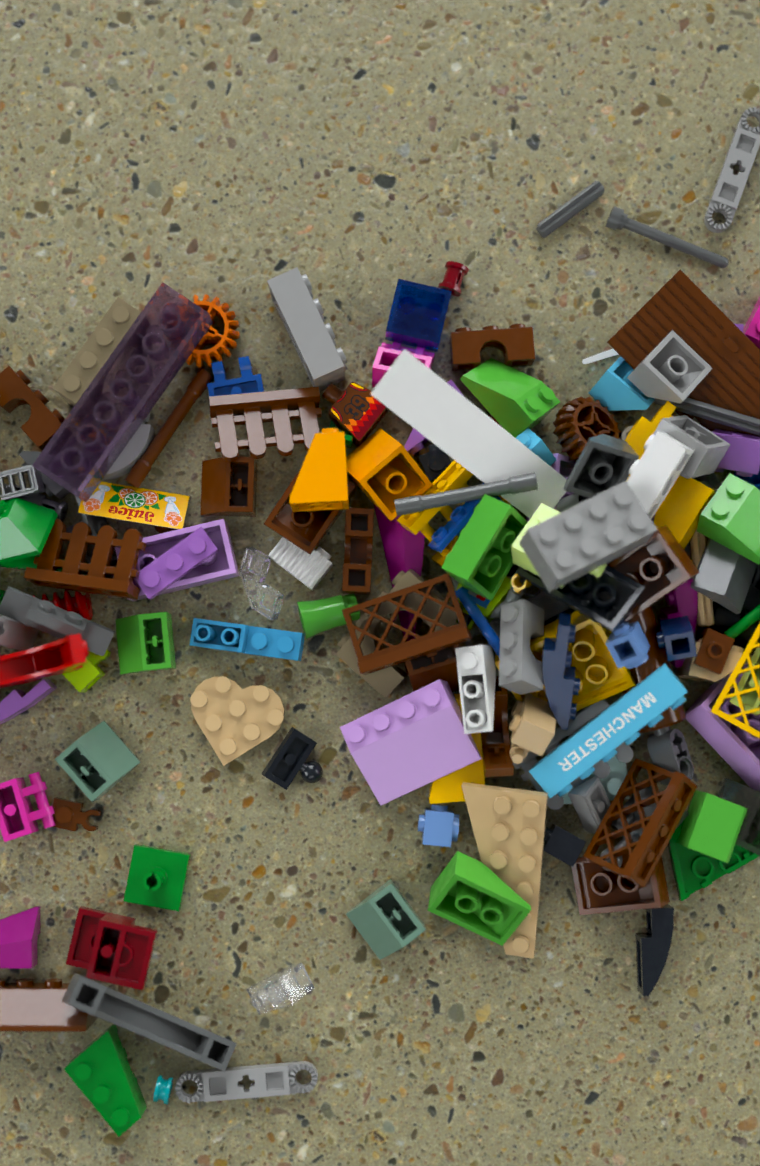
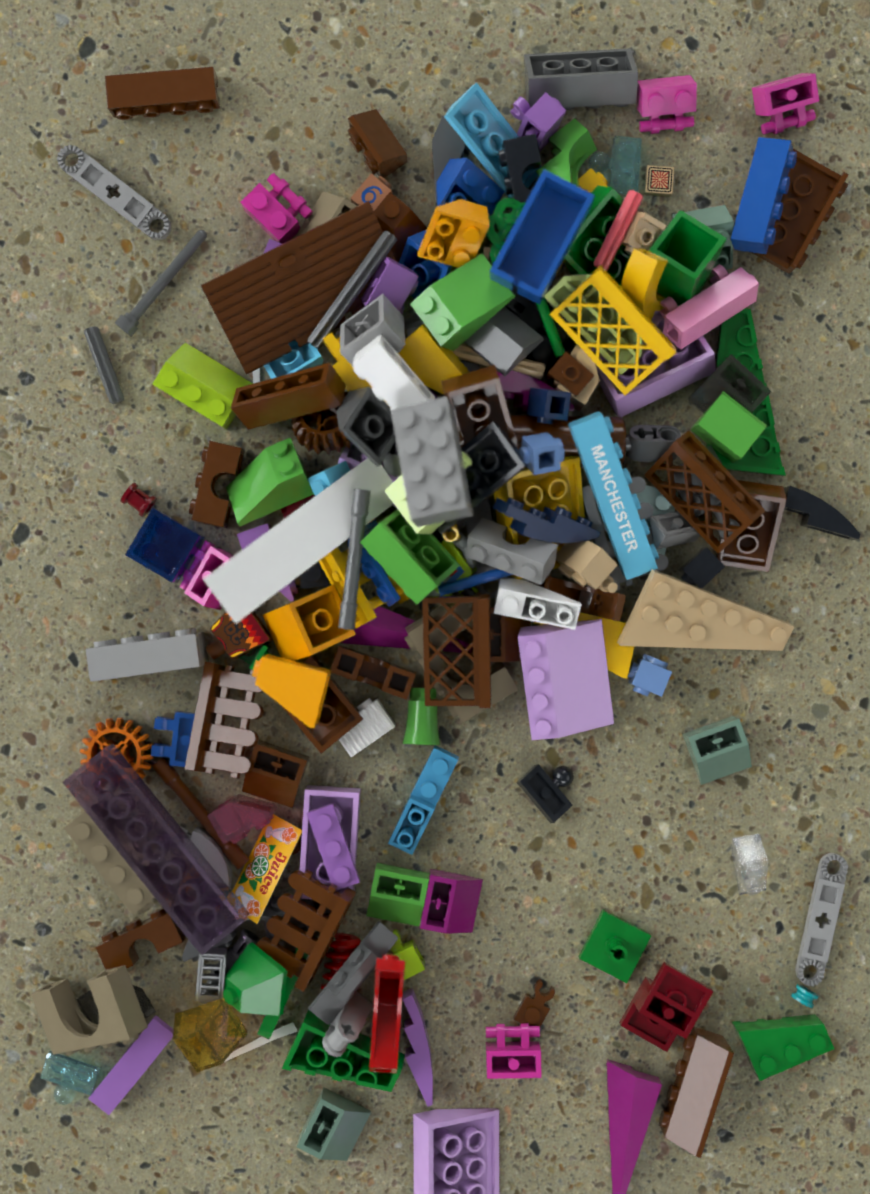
camera: 65 degrees left, 5 degrees up
sand green slope [55,721,141,802] -> none
dark grey arch [62,973,237,1072] -> none
tan plate [190,676,285,766] -> none
clear tile [239,546,284,621] -> none
bright green slope [428,851,531,946] -> none
light grey slope [627,330,712,404] -> none
none -> lime slope [152,343,253,430]
none -> clear pink slope [207,794,277,844]
none -> reddish brown brick [231,363,346,430]
none -> magenta slope [420,868,483,934]

